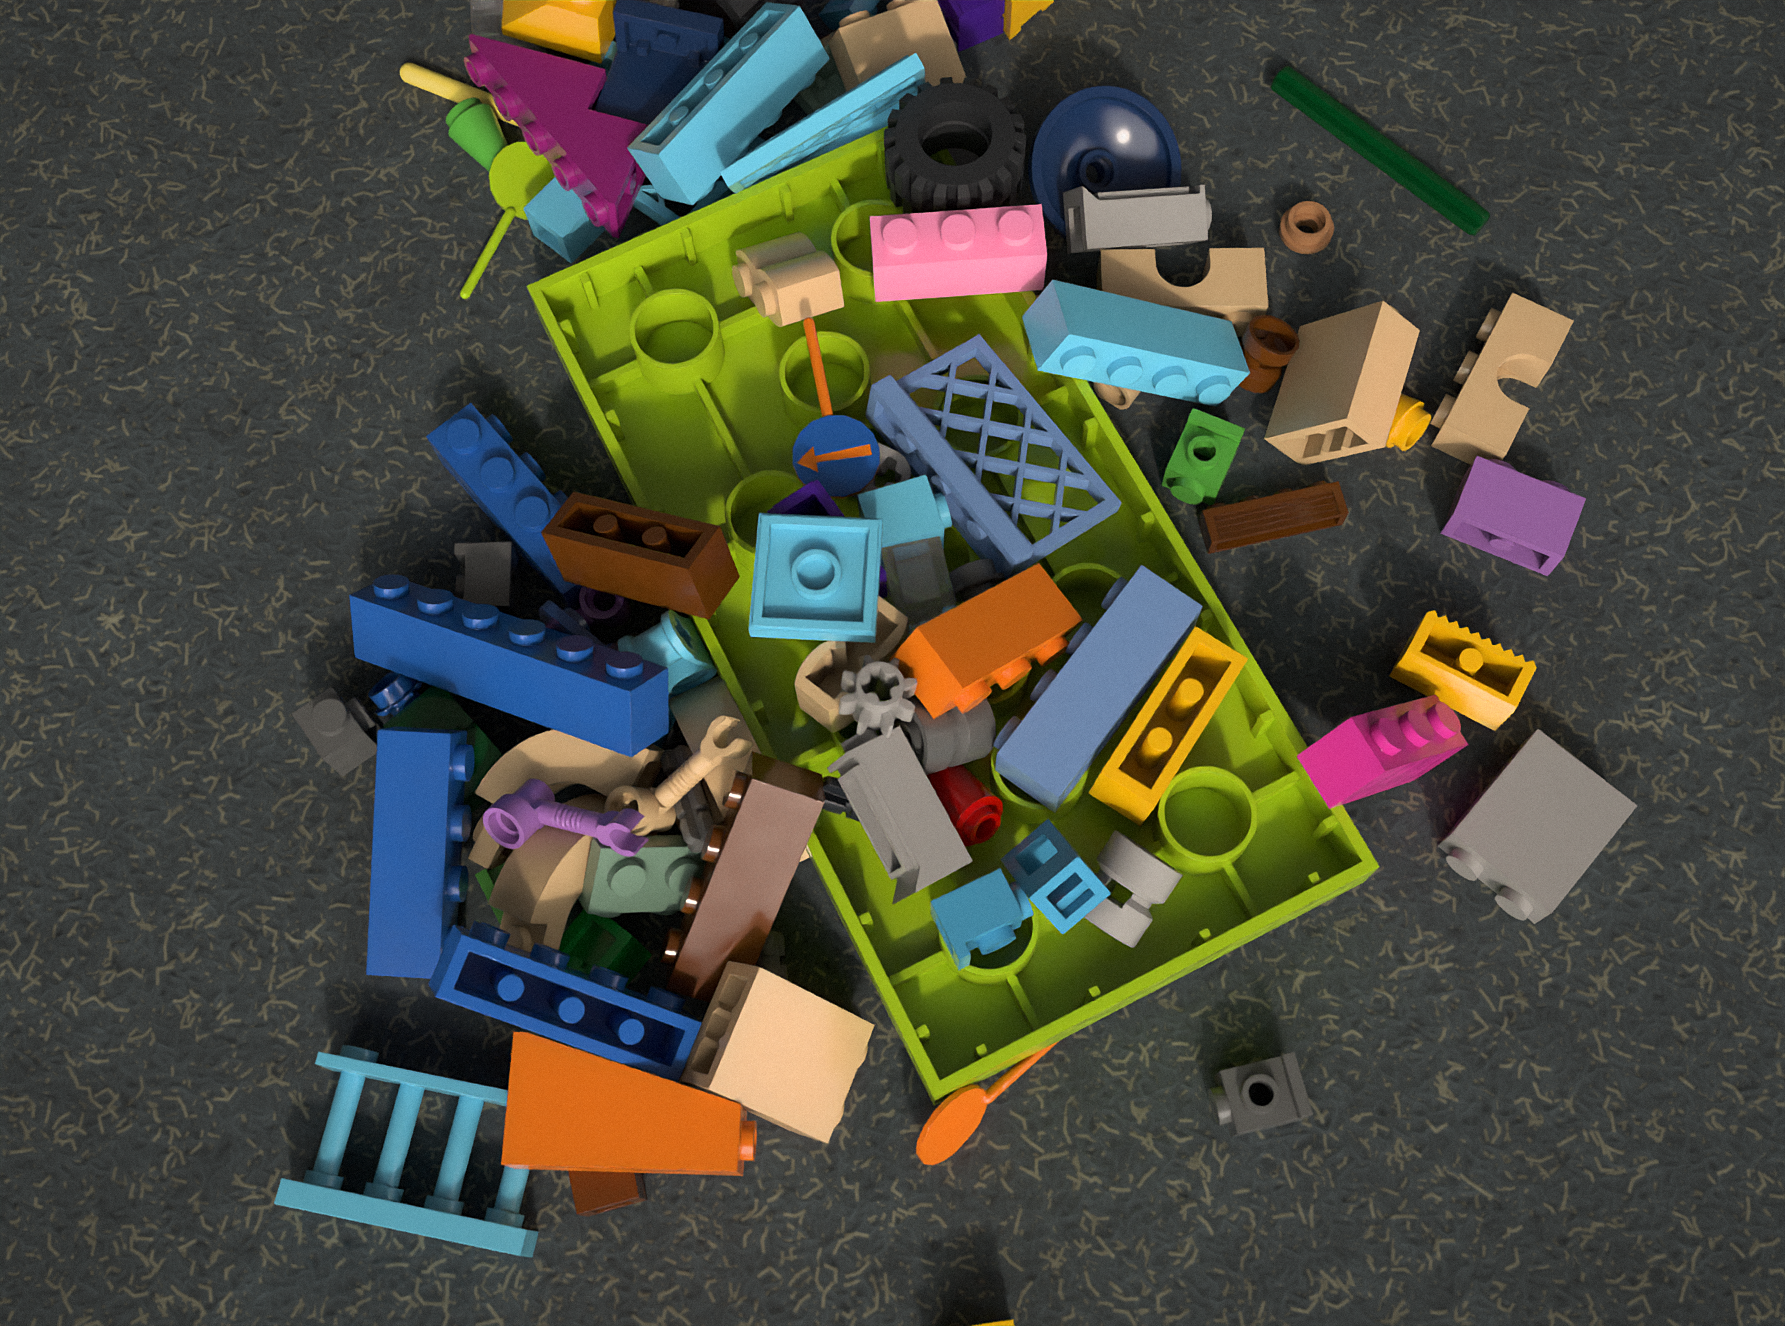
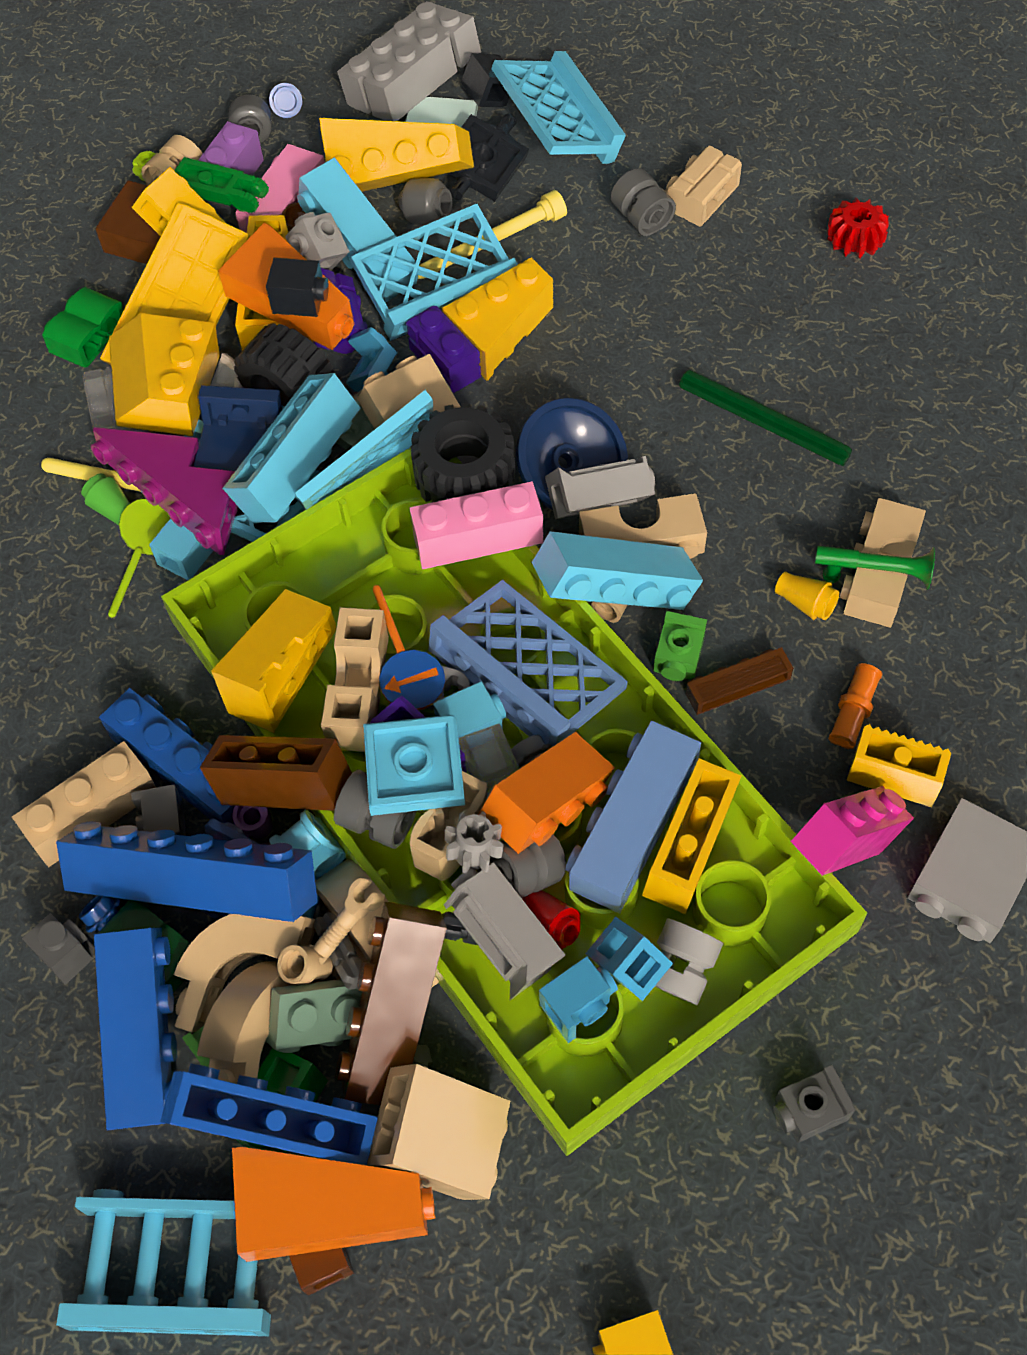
camera: 10 degrees left, 10 degrees down
medium lavender brick [483,778,649,857] -> none
tan brick [732,232,844,327] -> none
orange piece [916,1041,1059,1165] -> none
reddish brown wheel [1239,315,1300,393] -> none
tan brick [1264,301,1420,465] -> none
medium nougat plate [1279,201,1334,254] -> none
medium lavender brick [1441,456,1586,576] -> none
none -> tan brick [12,741,156,868]
none -> yellow wedge [211,589,336,733]
none -> tan arch [321,608,389,752]
none -> dark grey wheel [334,769,417,849]
none -> green piece [815,545,935,590]
none -> orange pin [828,663,882,749]

